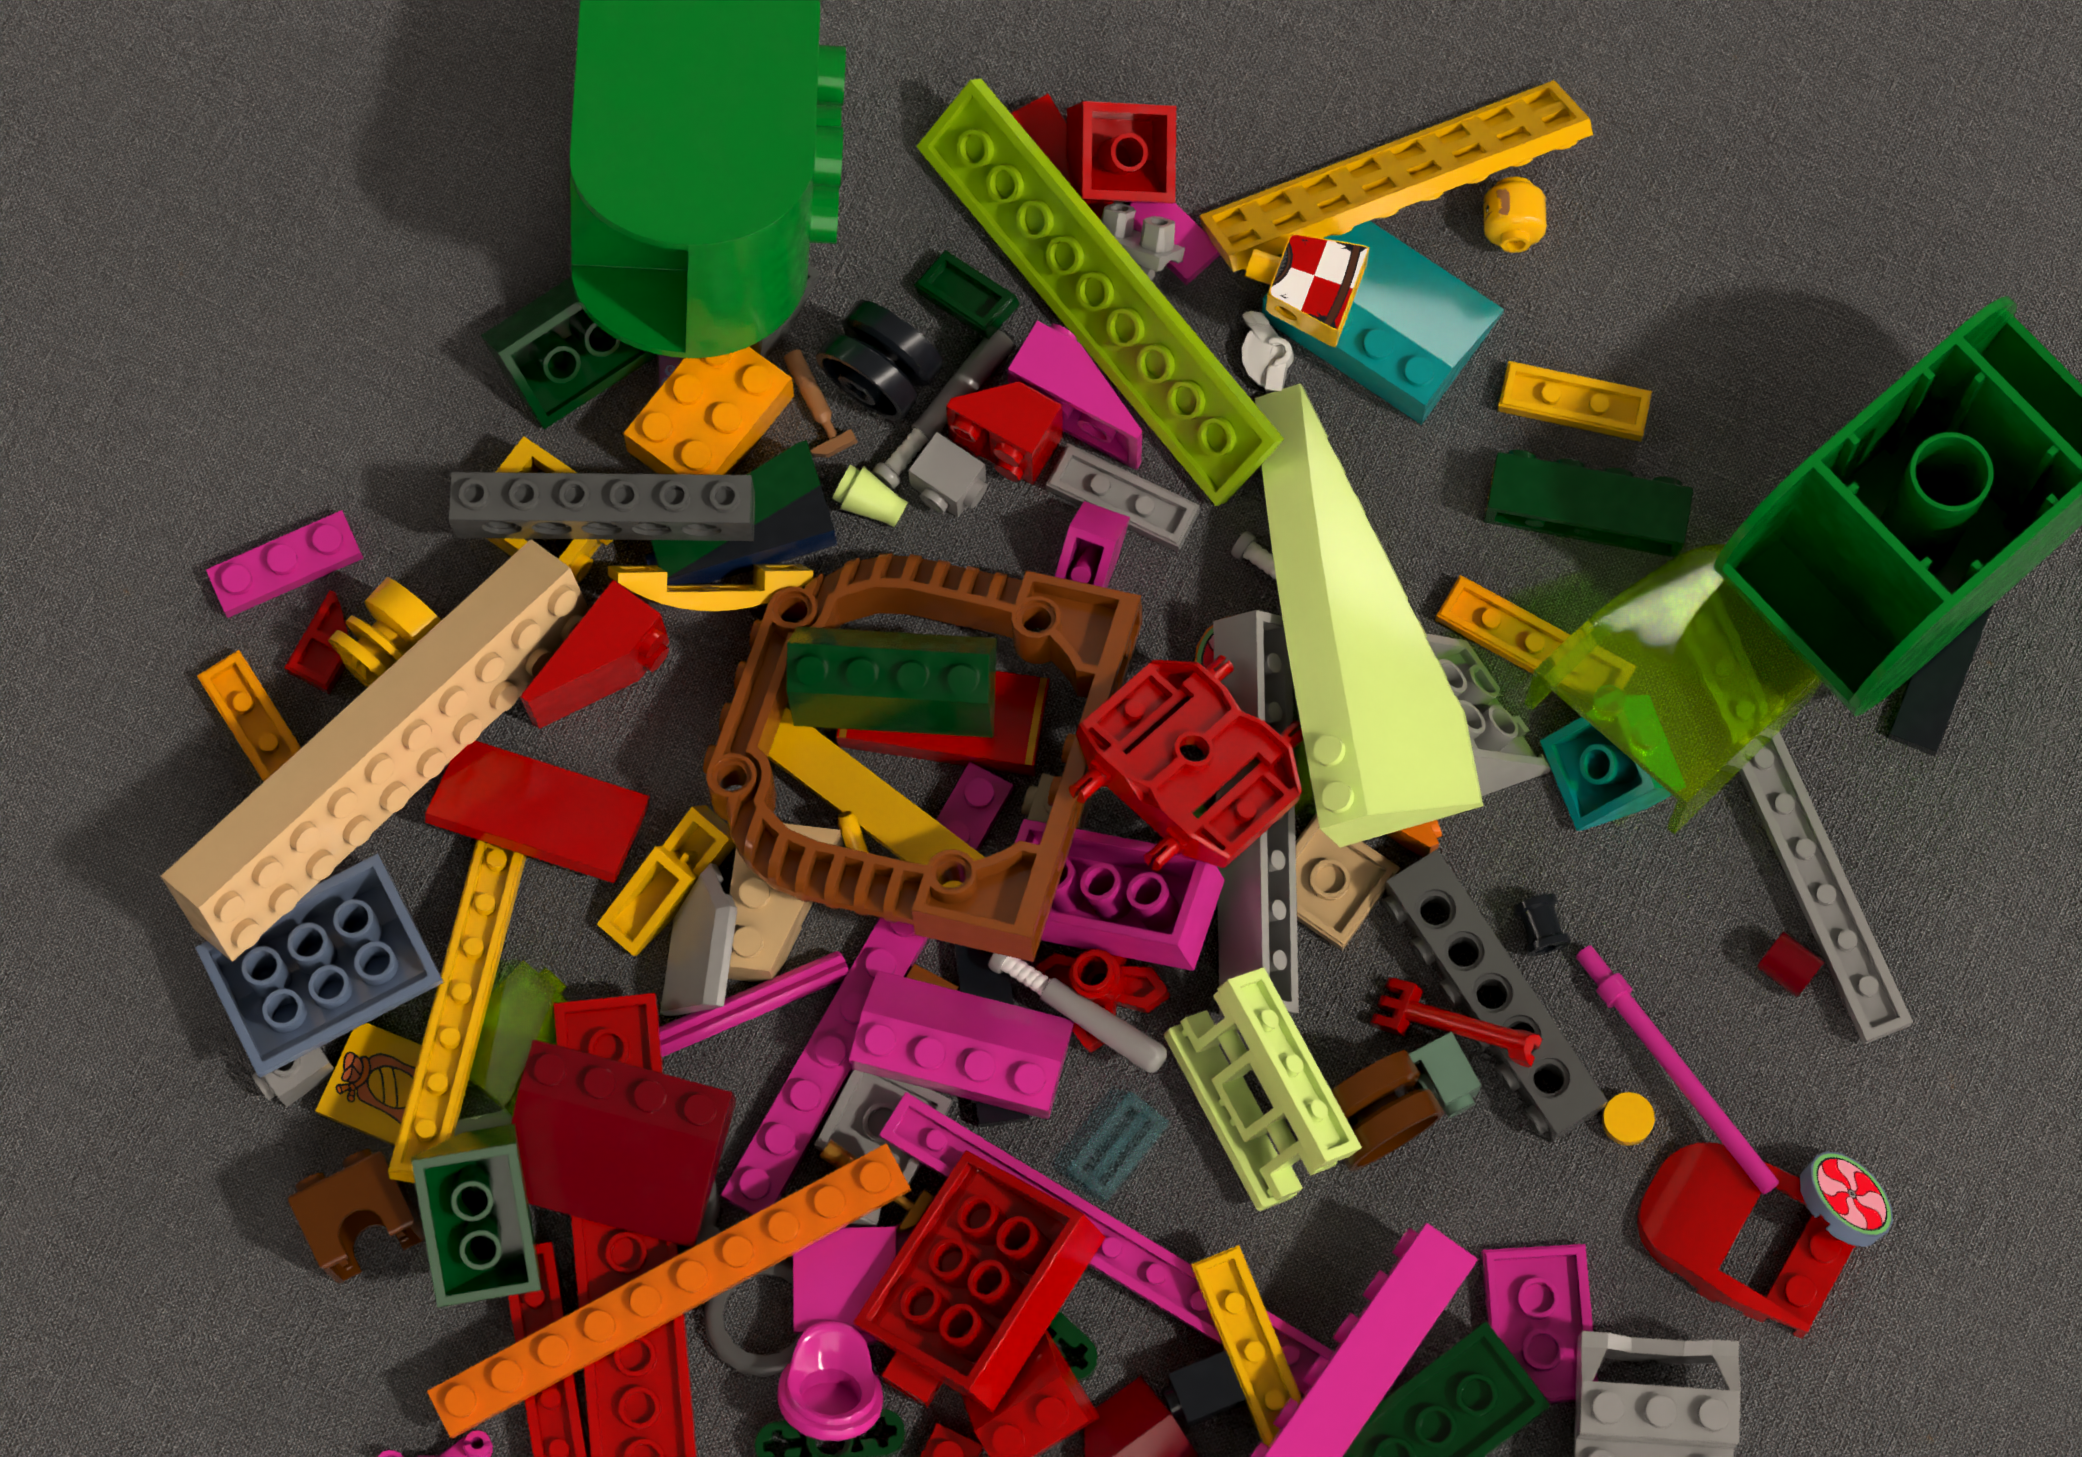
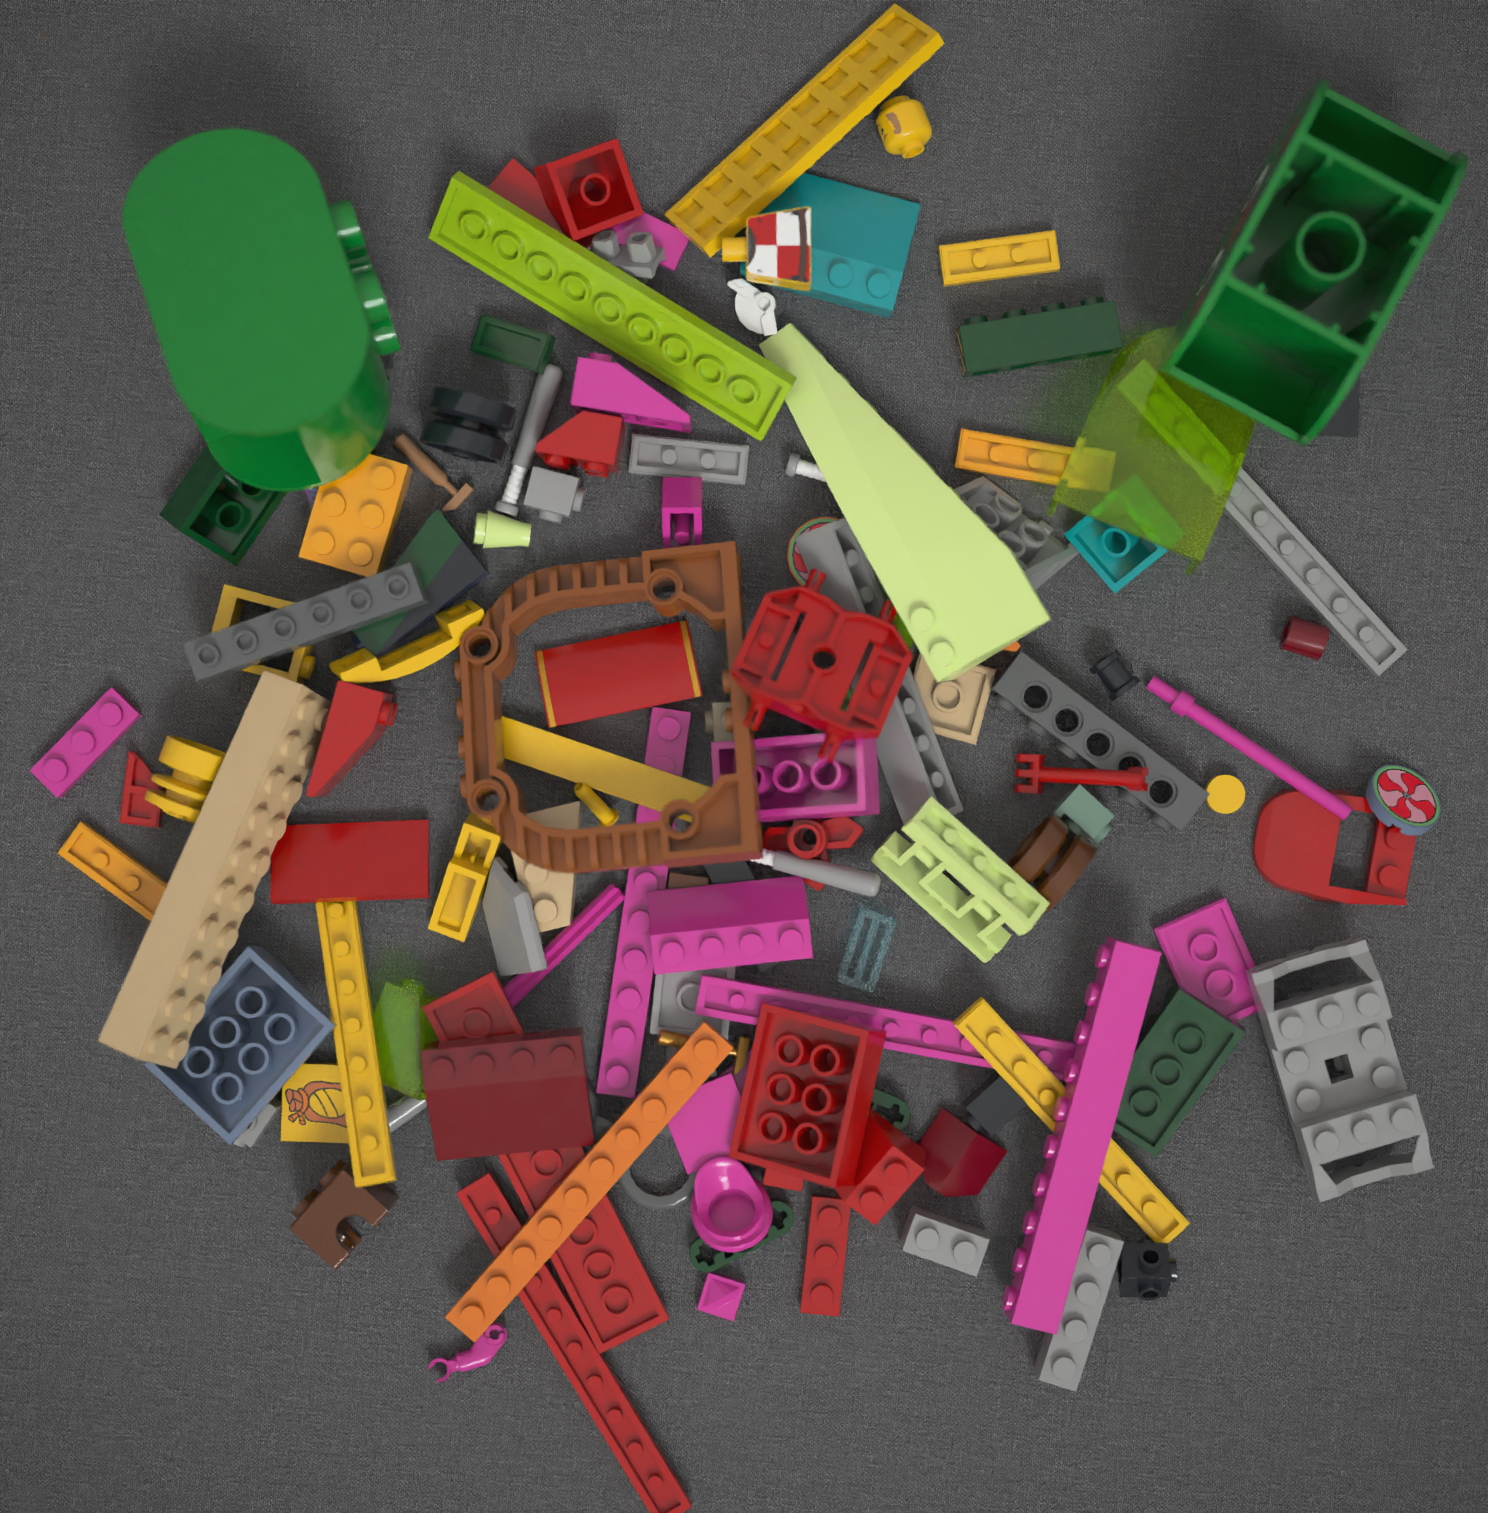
camera: 20 degrees left, 15 degrees up
dark green slope [411,1124,541,1308] -> none
dark green slope [787,627,997,738] -> none

